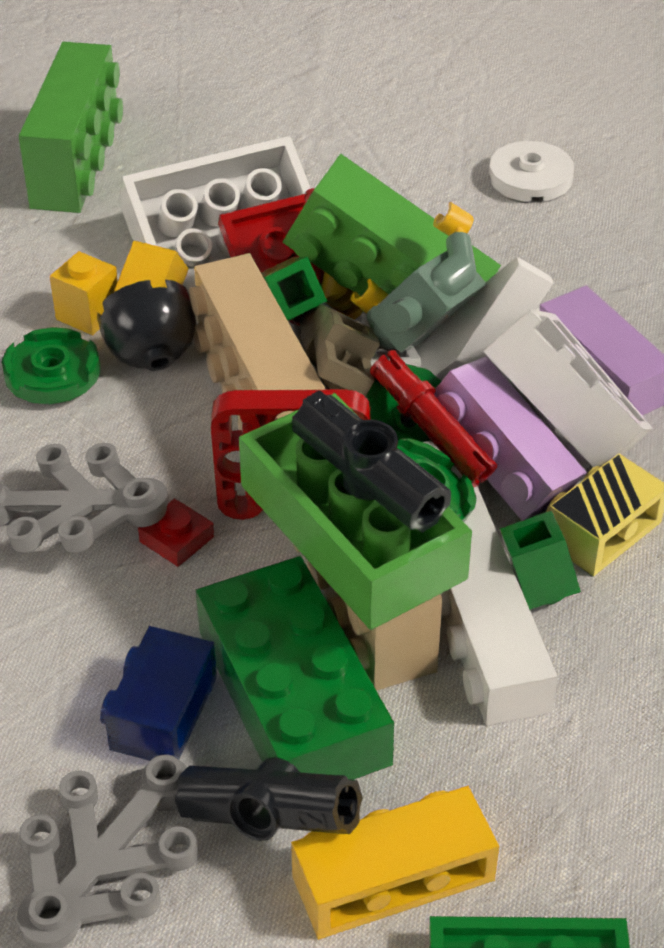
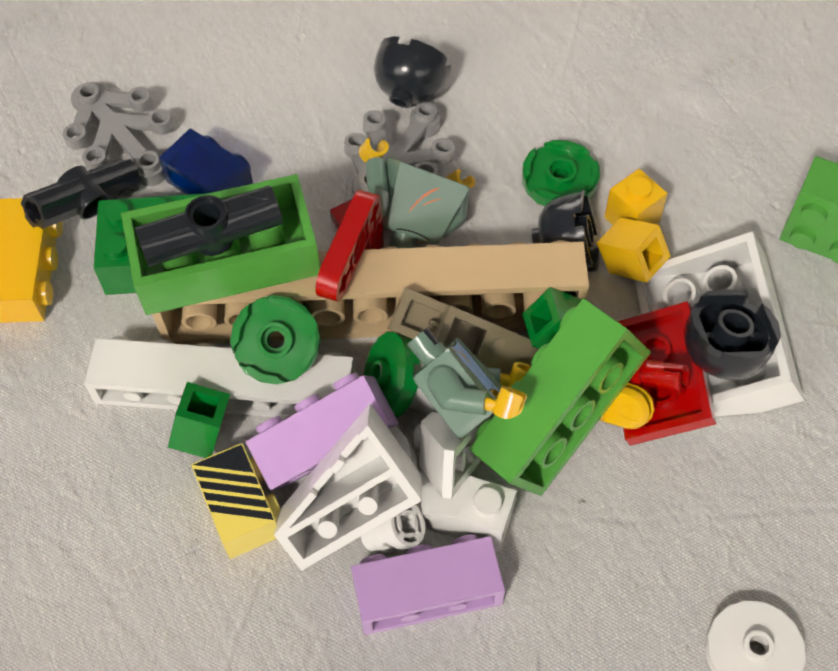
camera: 110 degrees right, 15 degrees up
red pin [370,350,498,488] -> none
none -> sand green torso [359,137,475,248]
none -> black cylinder [684,289,781,380]

